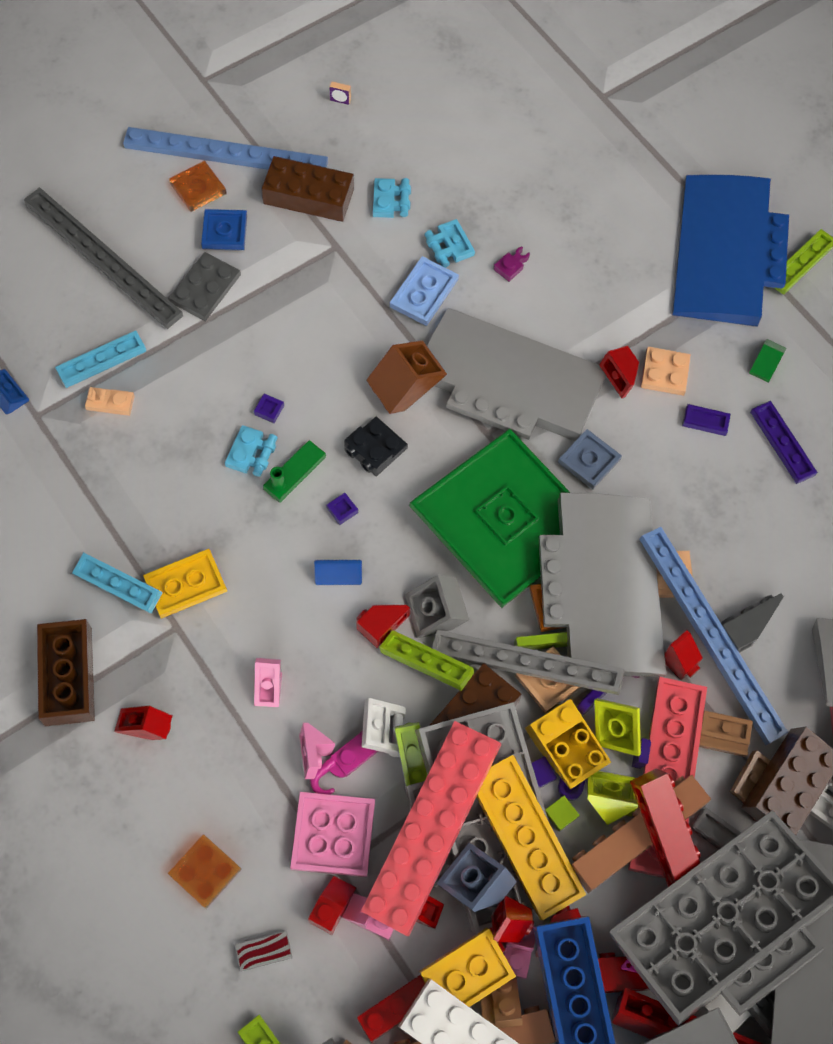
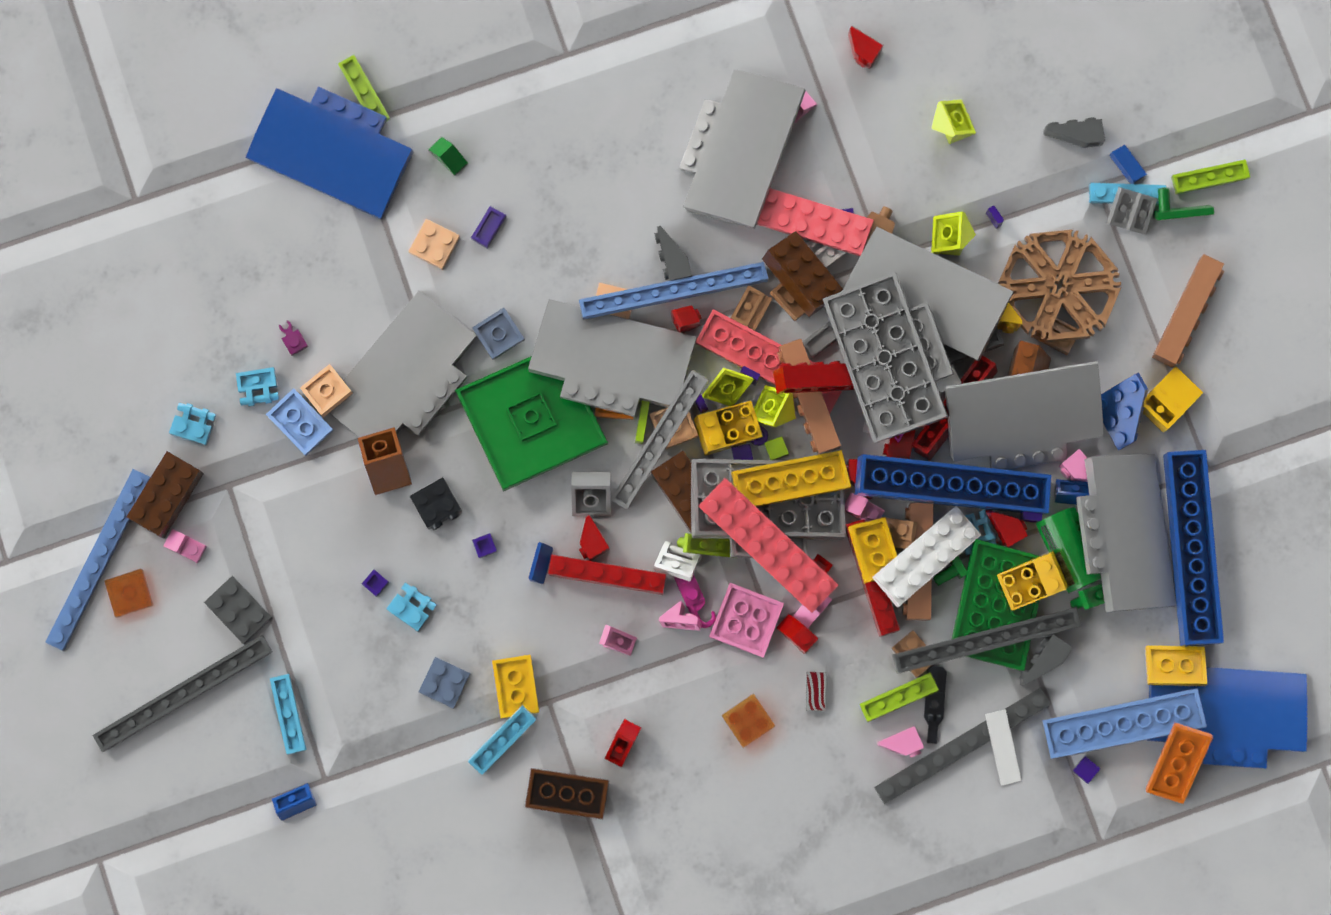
camera: 70 degrees left, 15 degrees up
light nougat plate [85,387,135,416] -> none
blue plate [201,209,247,250] -> none
green piece [263,440,326,503] -> none
tile [329,81,351,105] -> none
lime plate [379,630,474,691] -> none
sand blue slope [437,842,517,912] -> none
red slope [491,896,534,942] -> none
red slope [599,346,639,399] -> none
dark purple tile [750,401,818,484] -> none
none -> bright pink slope [163,529,207,563]
none -> light nougat plate [300,364,353,417]
none -> sand blue plate [418,657,471,709]
none -> red brick [548,554,666,595]

